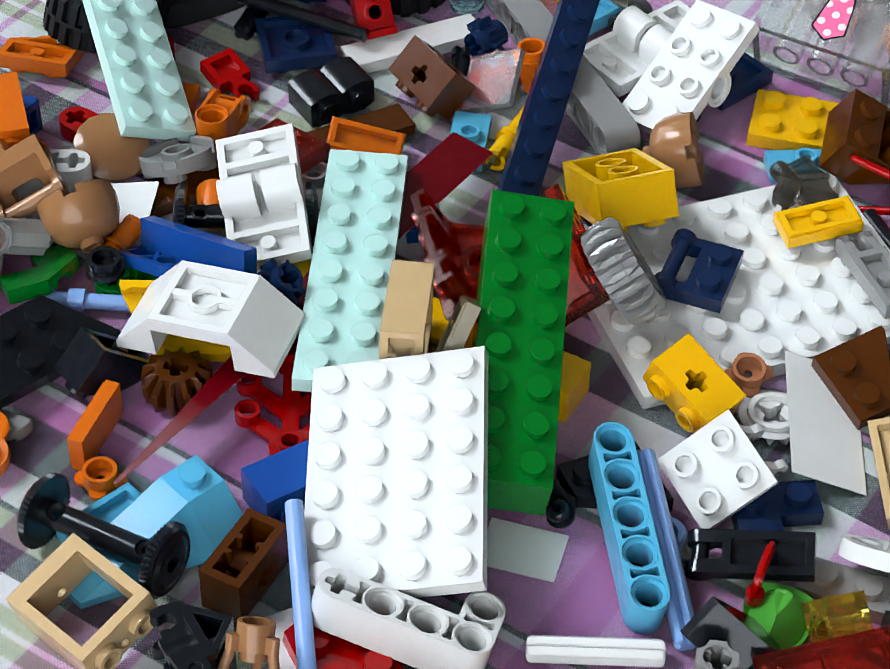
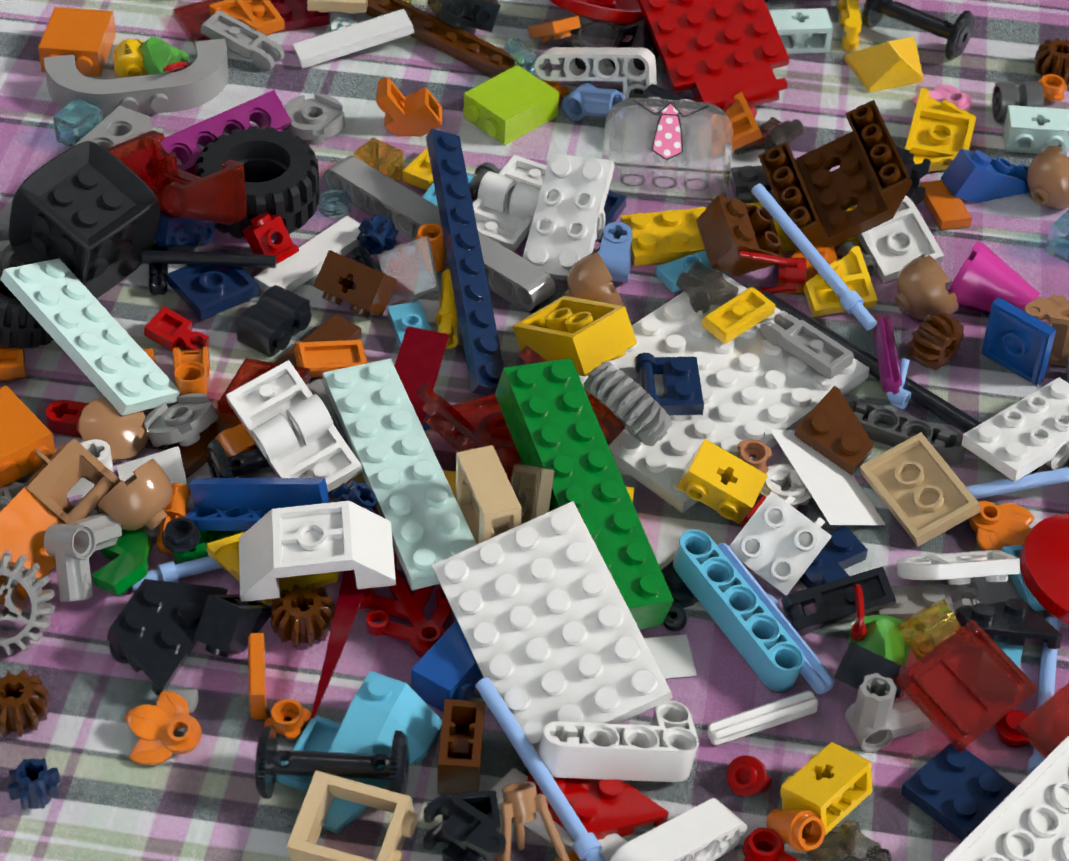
camera: 25 degrees left, 0 degrees up
none -> medium blue piece [598,222,632,283]

